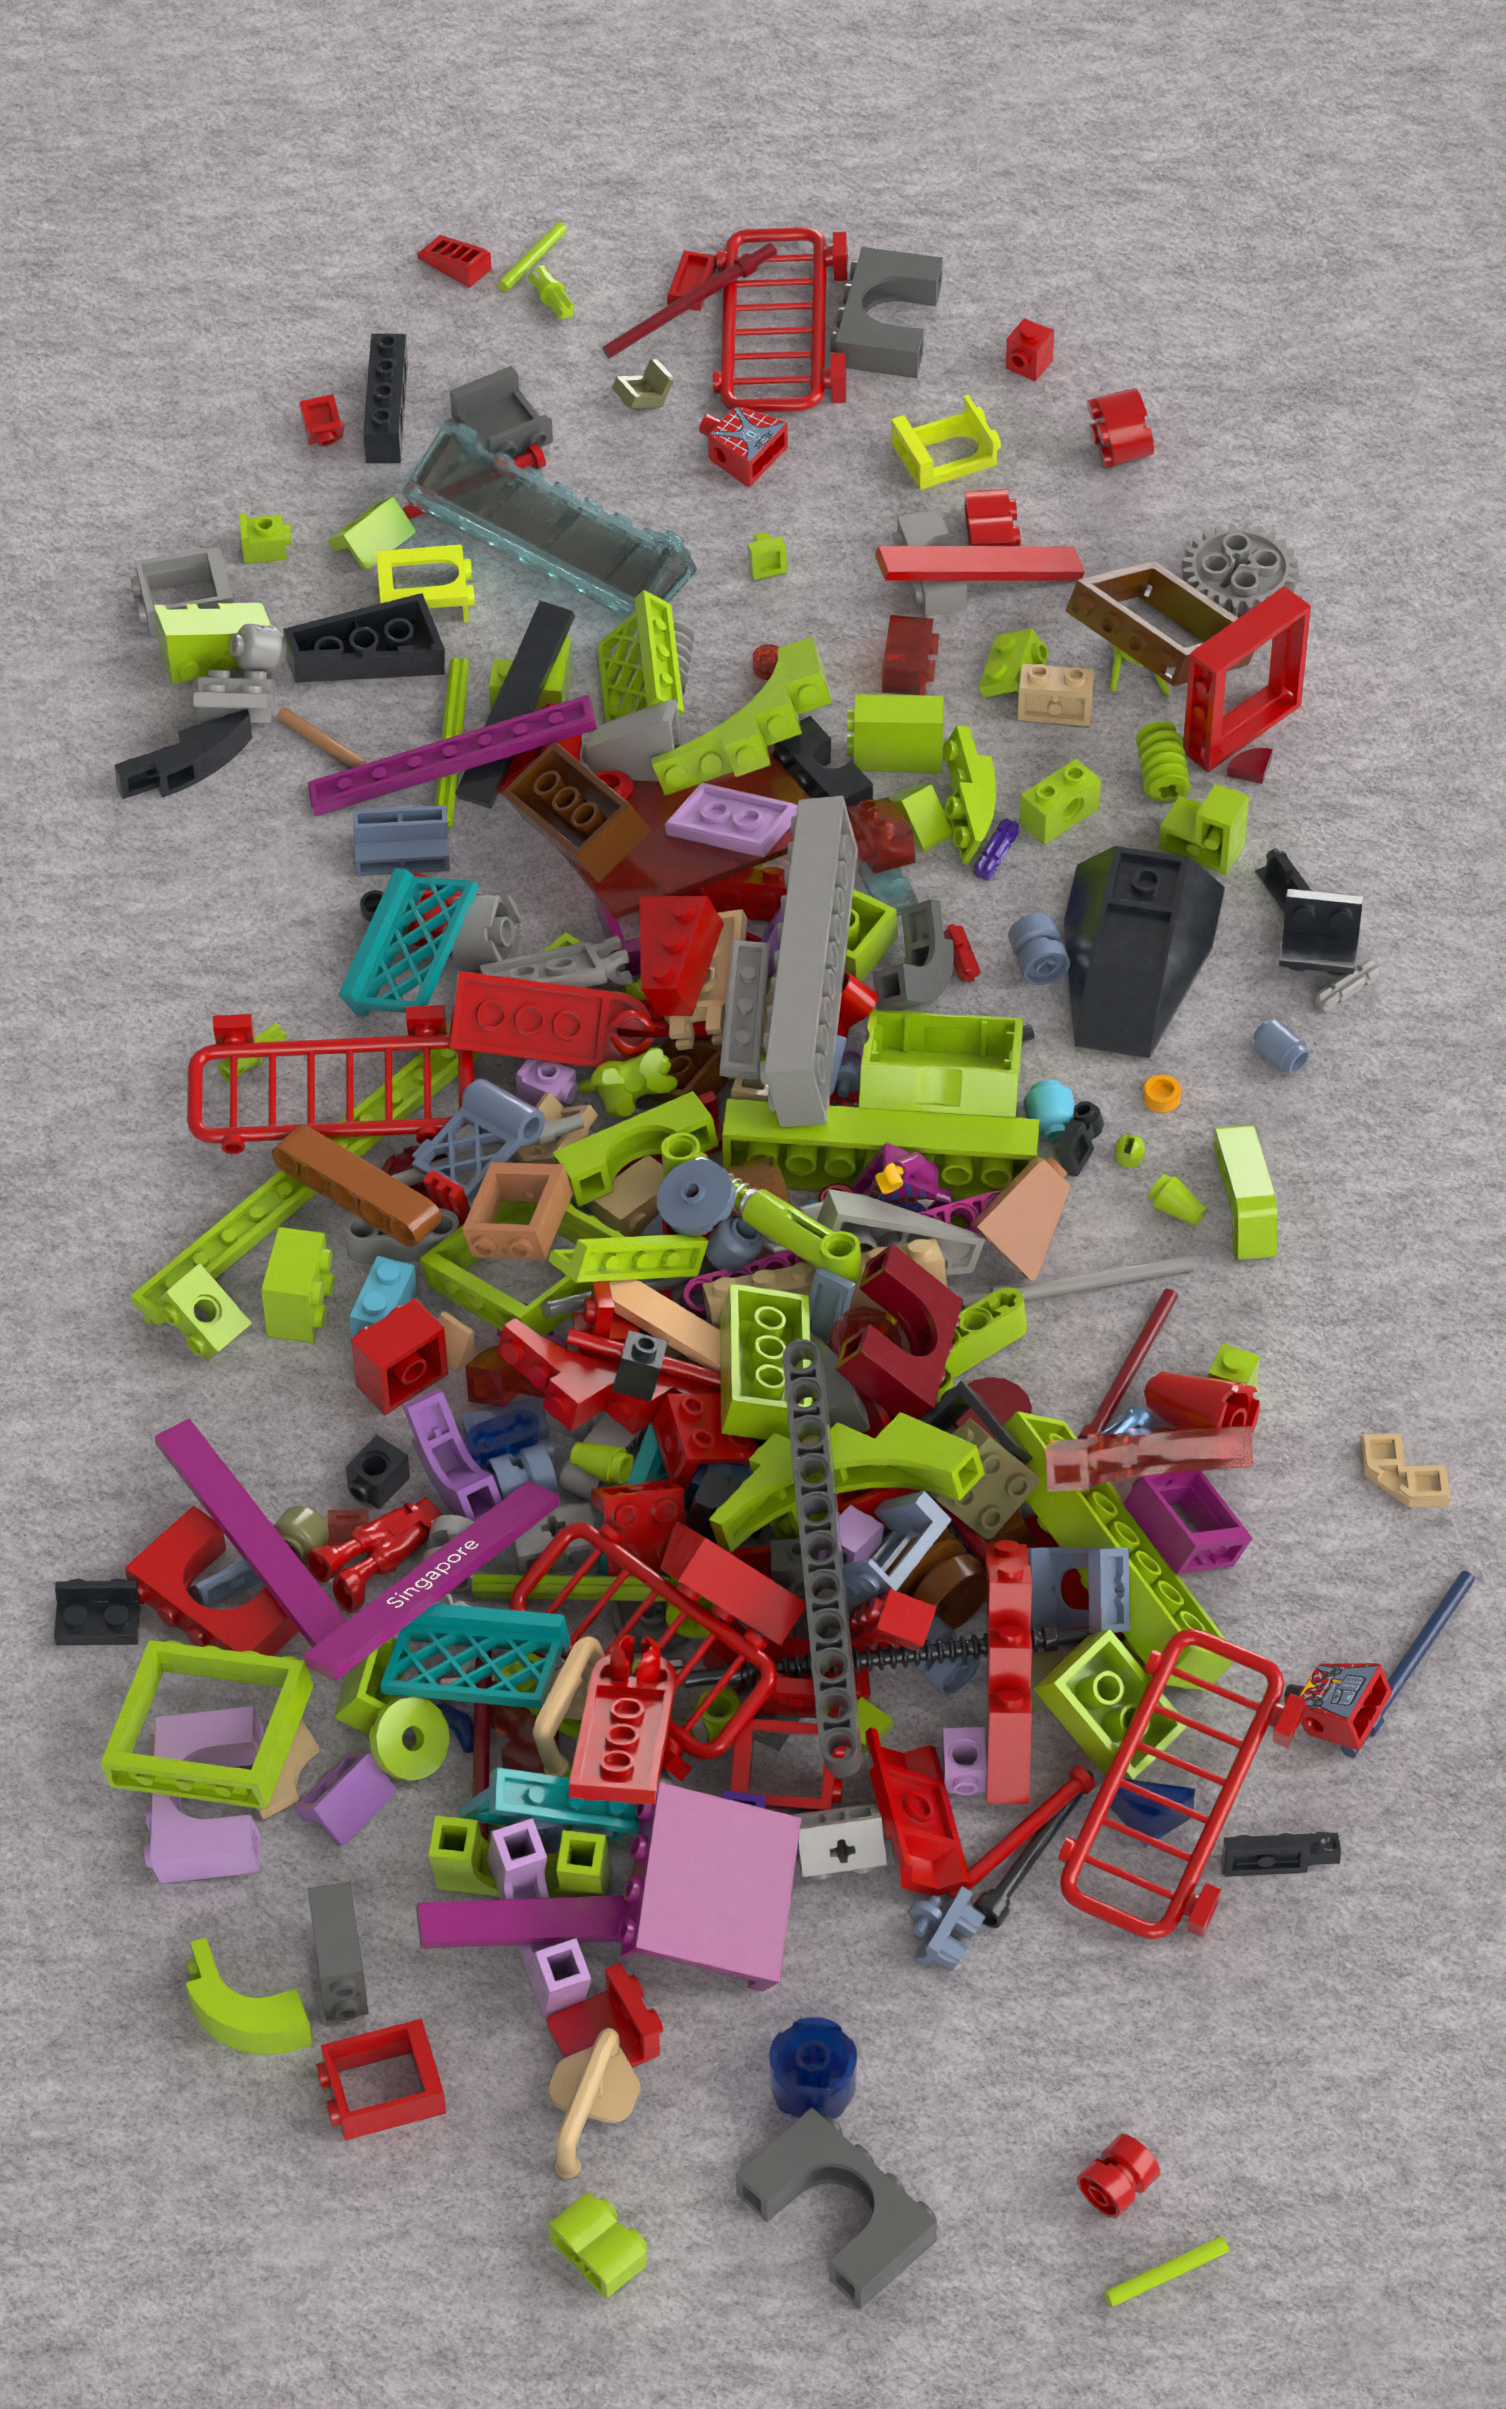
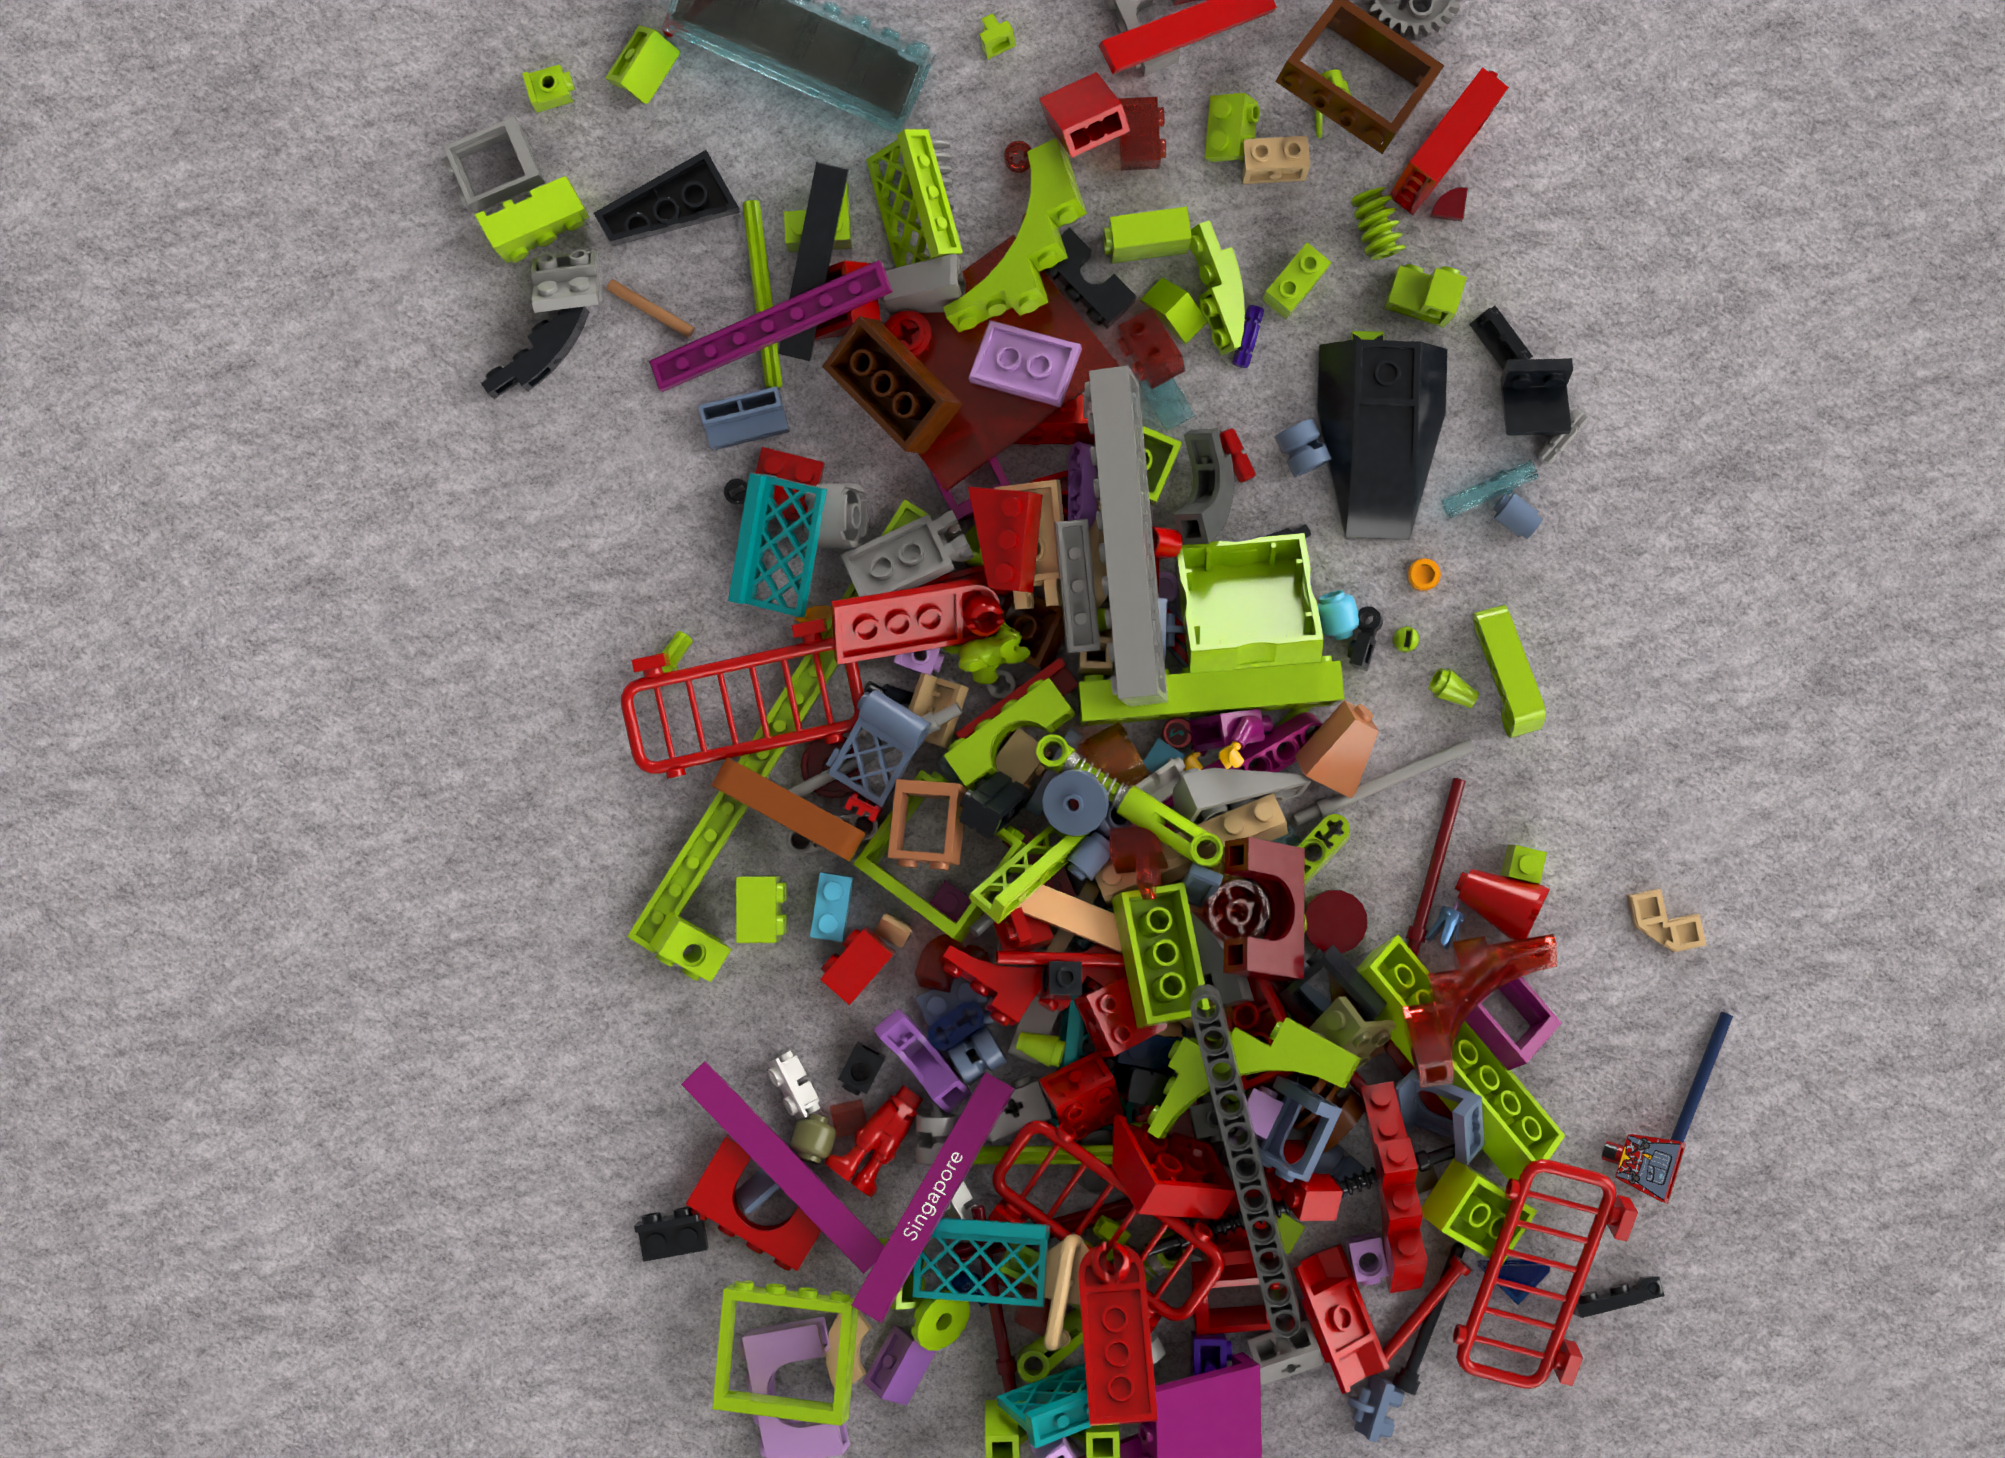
camera: 10 degrees left, 35 degrees up
light grey head [229,623,287,672] -> none
neon yellow panel [376,544,475,622] -> none
none -> white hinge [767,1050,820,1120]
none -> black brick [959,771,1029,839]
none -> red brick [1039,72,1130,158]
none -> sand blue brick [1066,831,1114,881]
none -> clear red brick [1110,826,1169,900]
none -> clear light blue pin [1441,460,1539,519]

